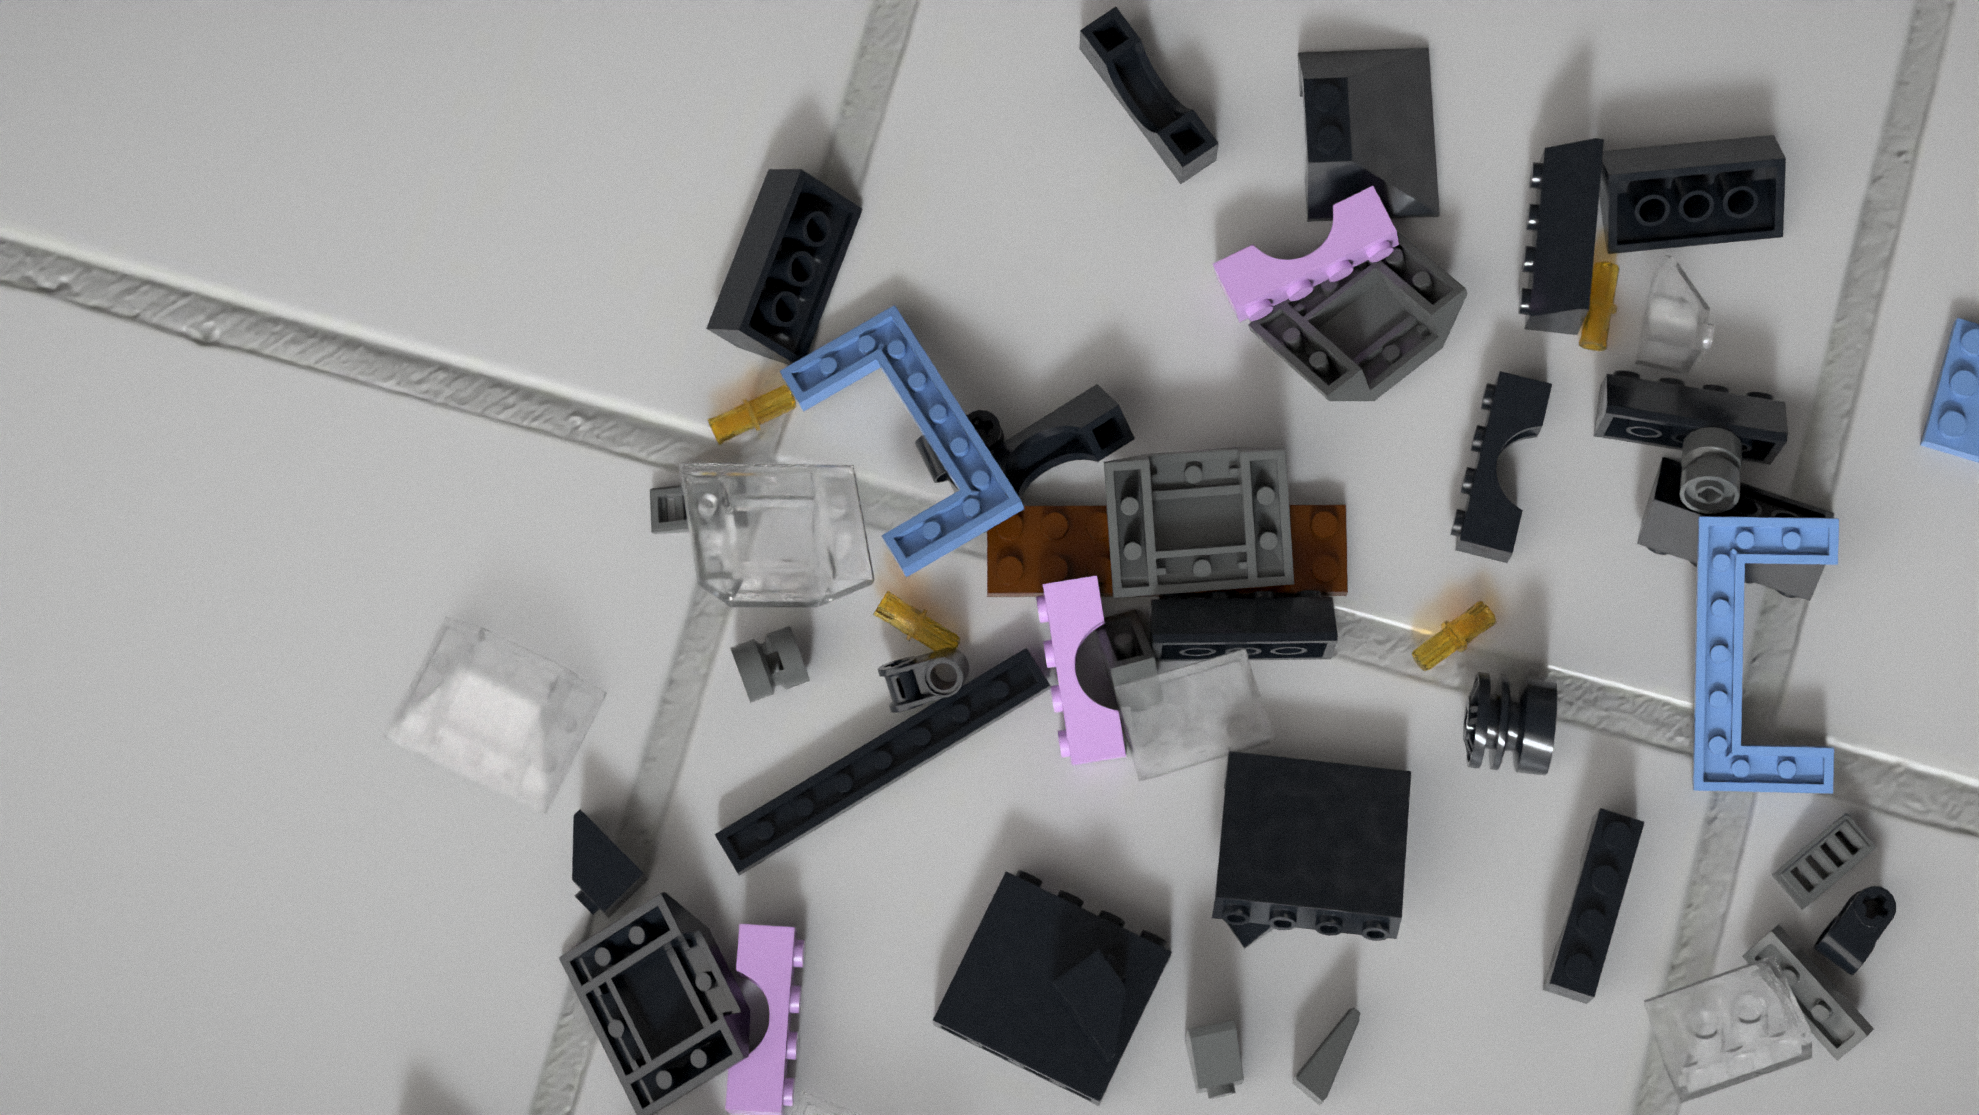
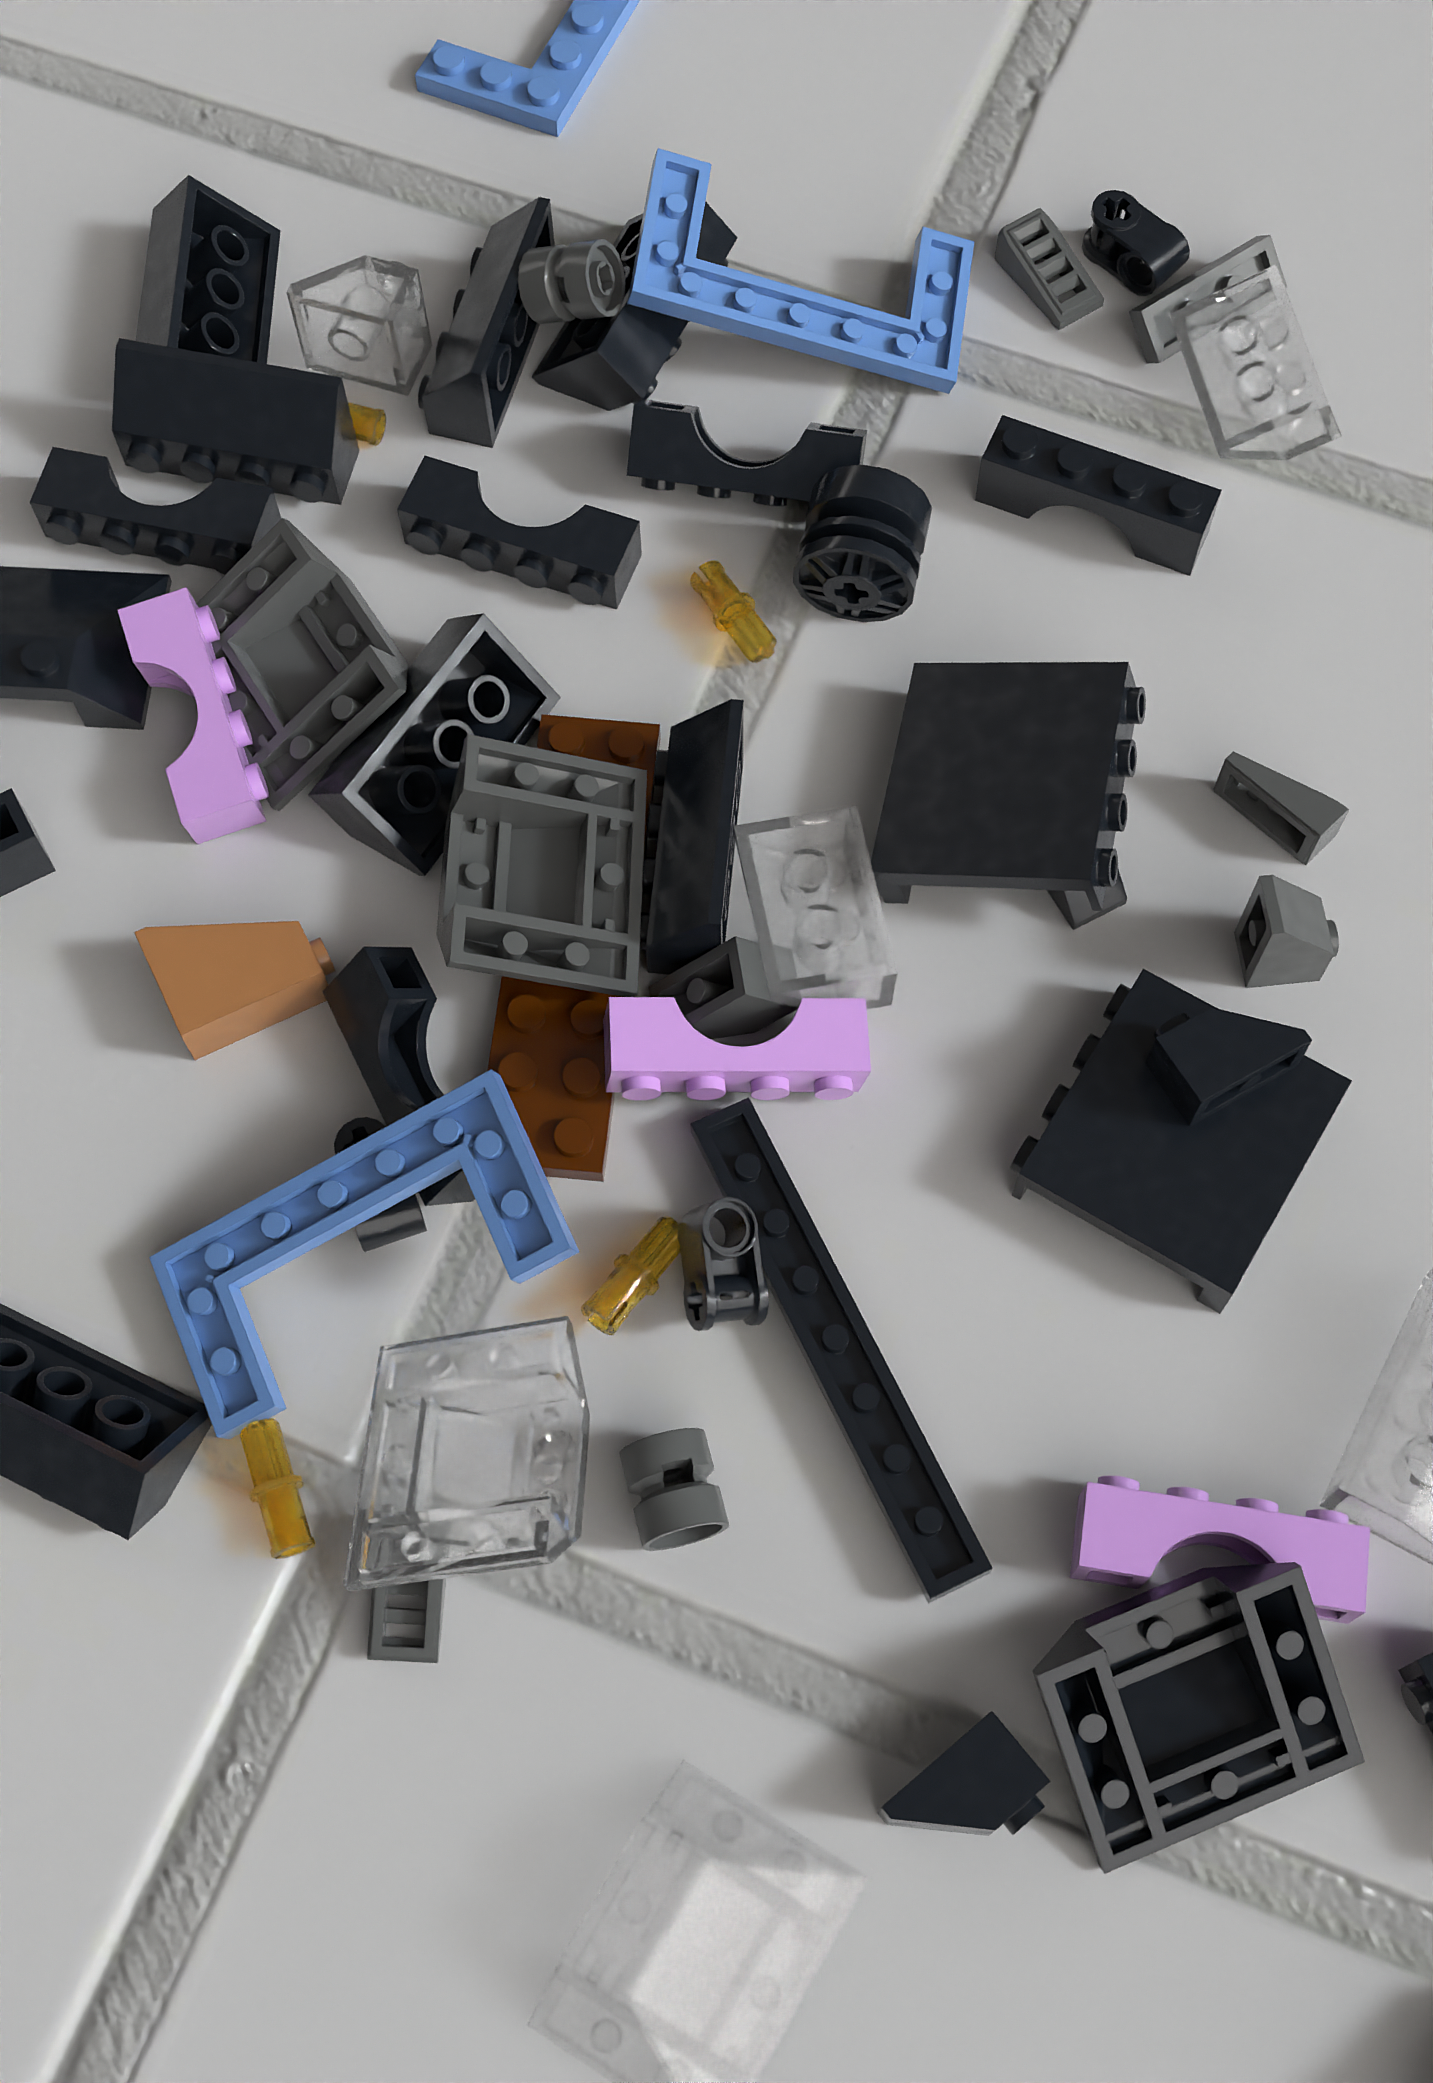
camera: 85 degrees left, 10 degrees down
none -> black arch [30,447,282,575]
none -> medium nougat slope [134,921,336,1060]
none -> black slope [308,613,561,876]
none -> black arch [626,399,867,506]

